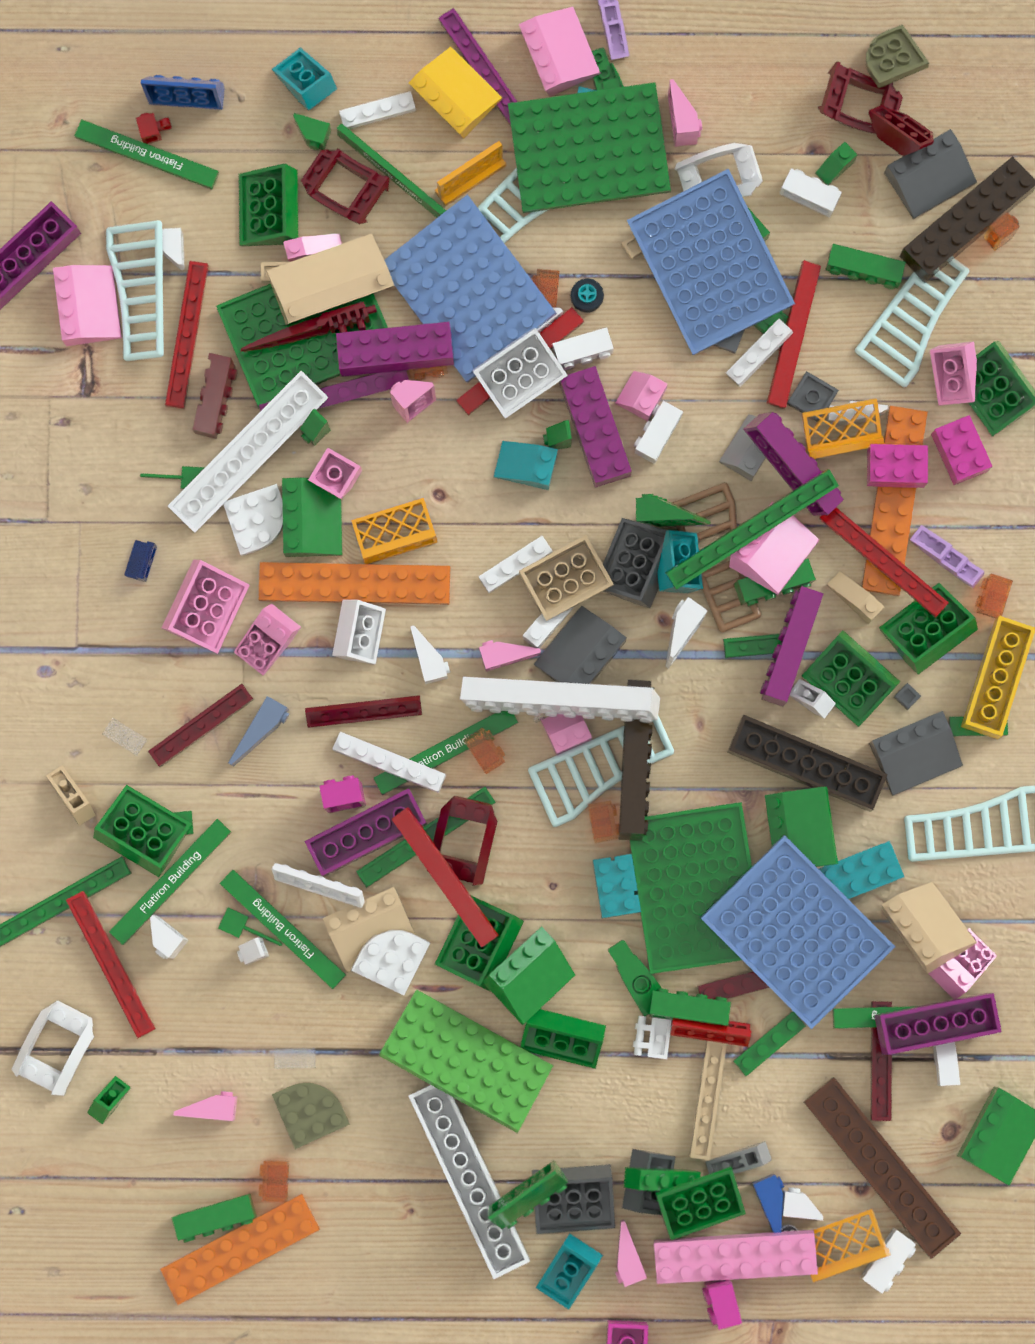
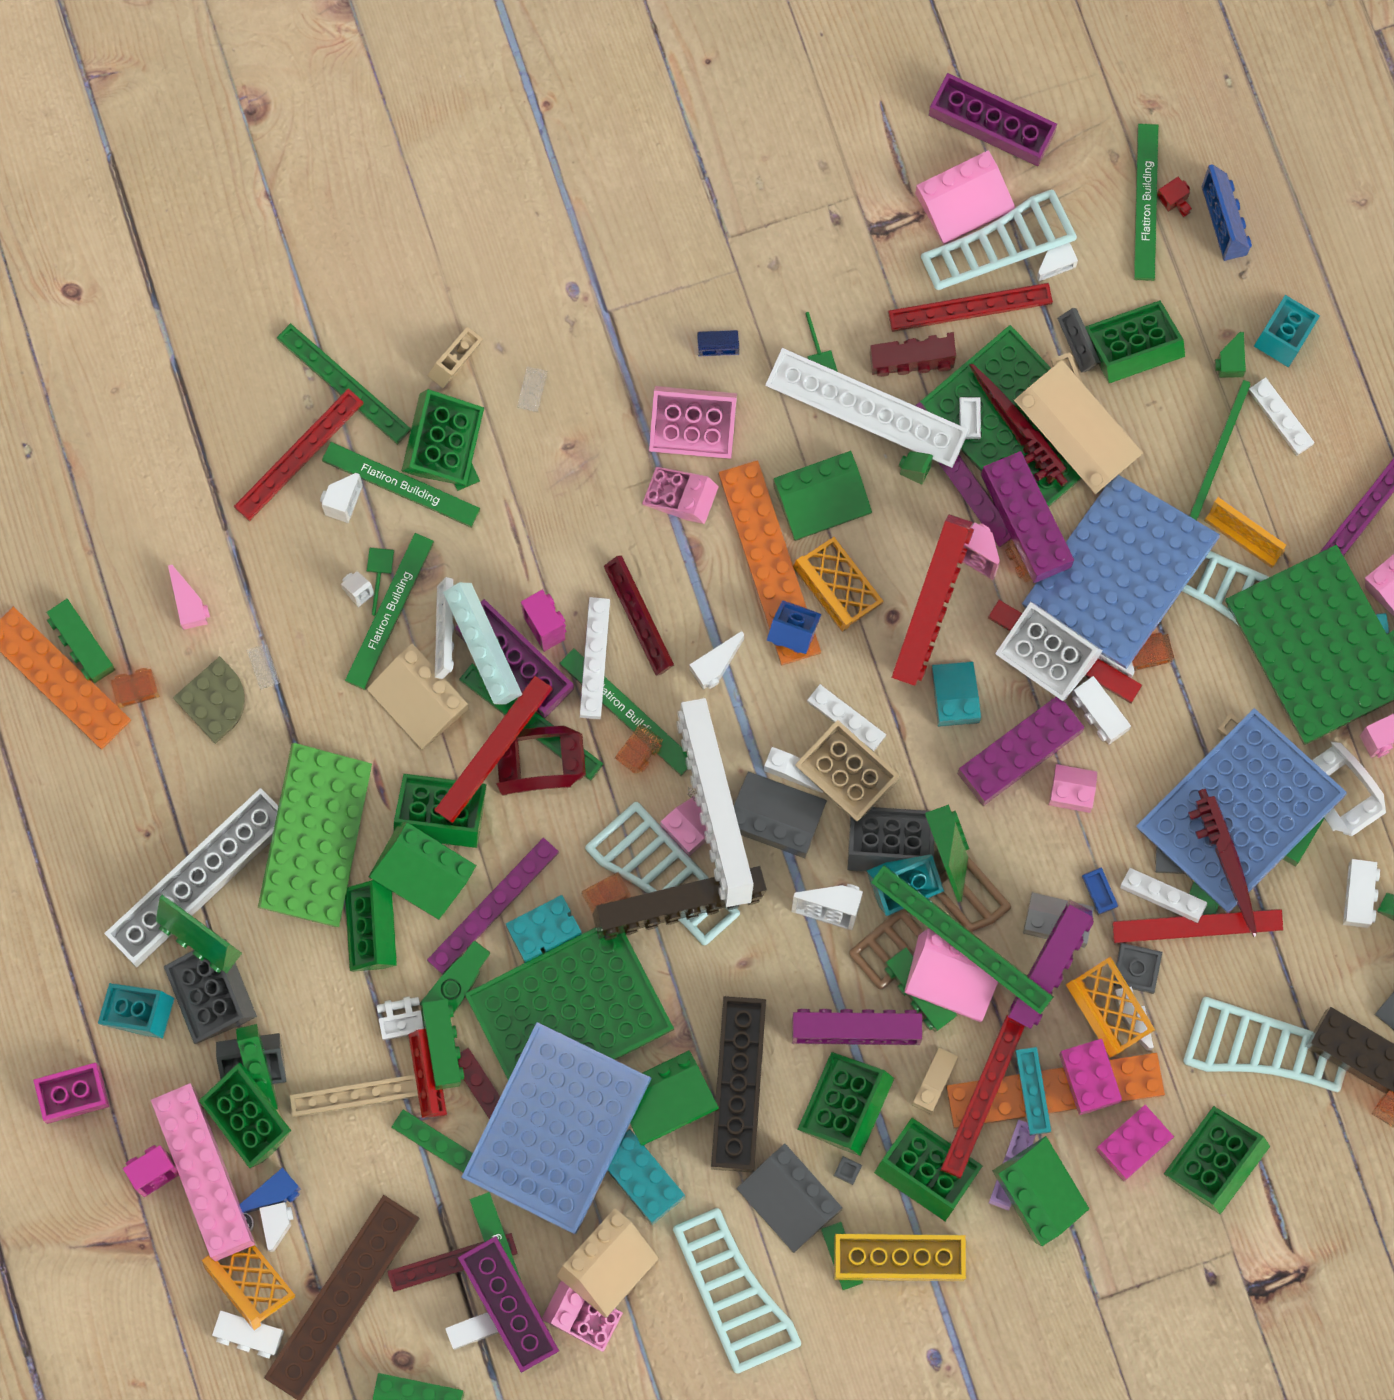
camera: 70 degrees right, 5 degrees down
white wedge [12,1001,94,1096] -> none
green slope [87,1076,131,1125] -> none
dark red plate [148,684,254,767] -> none
white plate [223,484,283,556] -> none
sand blue slope [228,696,289,767] -> none
slope [283,234,342,262] -> none
dark red wedge [301,148,390,224] -> none
bright pink slope [308,448,362,499] -> none
white slope [332,600,386,665] -> none
white plate [351,930,430,995] -> none
yellow slope [409,47,503,139] -> none
bright pink slope [479,640,541,672] -> none
green slope [543,420,572,449] -> none
black wheel [570,278,604,313] -> none
bright pink slope [615,1220,647,1287] -> none
white brick [634,401,683,464] -> none
light grey slope [705,1141,772,1174] -> none
green tile [723,634,781,658] -> none
white slope [790,679,836,719] -> none
green brick [825,244,906,289] -> none
bright pink slope [930,342,977,405] -> none
clear orange brick [975,573,1013,619] -> none
none -> magenta plate [427,837,559,975]
none -> light aqua brick [443,582,522,704]
none -> blue slope [767,600,821,654]
none -> red brick [891,514,974,686]
none -> white tile [959,397,981,439]
none -> green slope [992,1136,1090,1246]
none -> teal plate [1015,1047,1051,1136]
none -> dark grey plate [1057,308,1101,373]
none -> blue tile [1082,867,1118,915]
none -> dark red piece [1188,789,1257,937]

